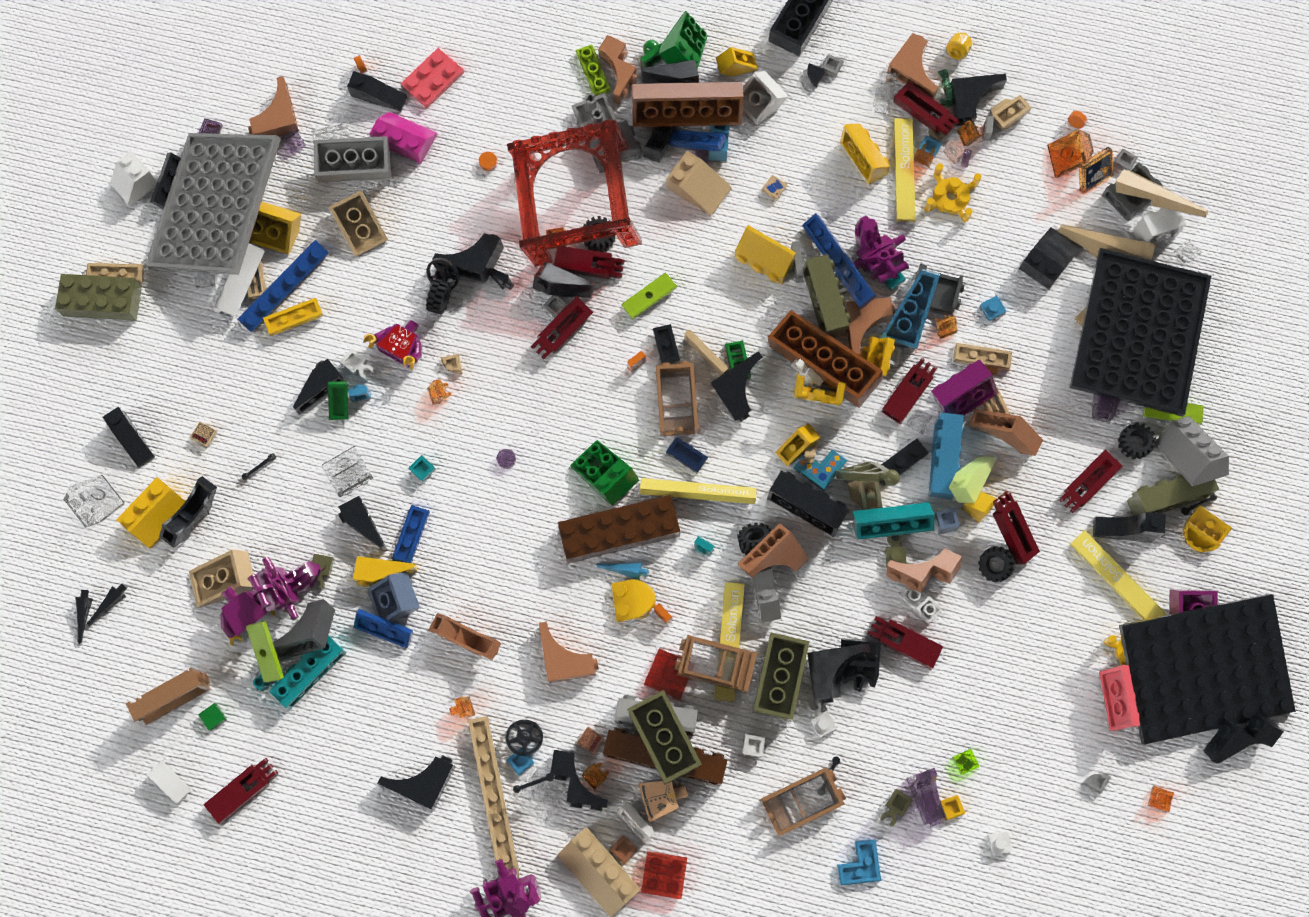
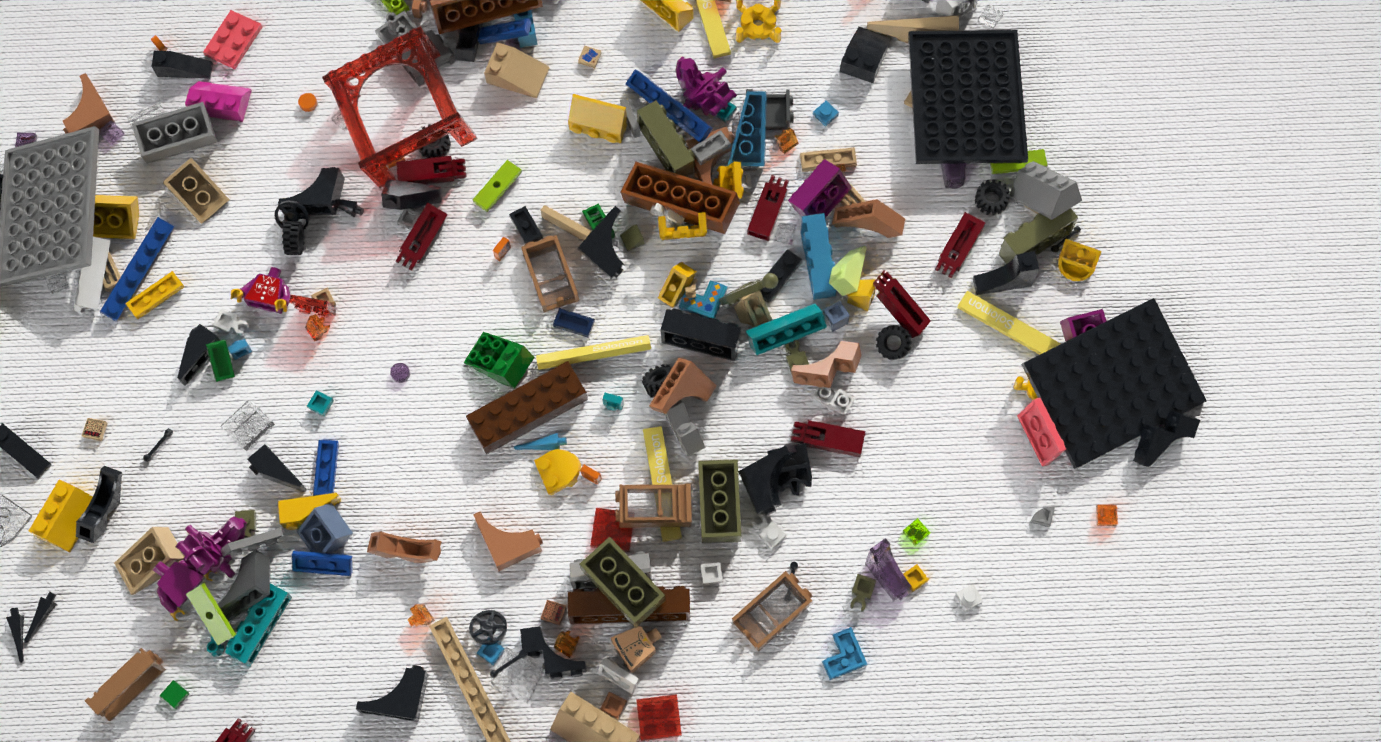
camera: 15 degrees left, 5 degrees down
none -> light grey plate [220,528,283,557]
none -> clear red plate [289,295,337,318]
none -> olive slope [620,224,644,251]
none -> light grey plate [690,130,731,166]

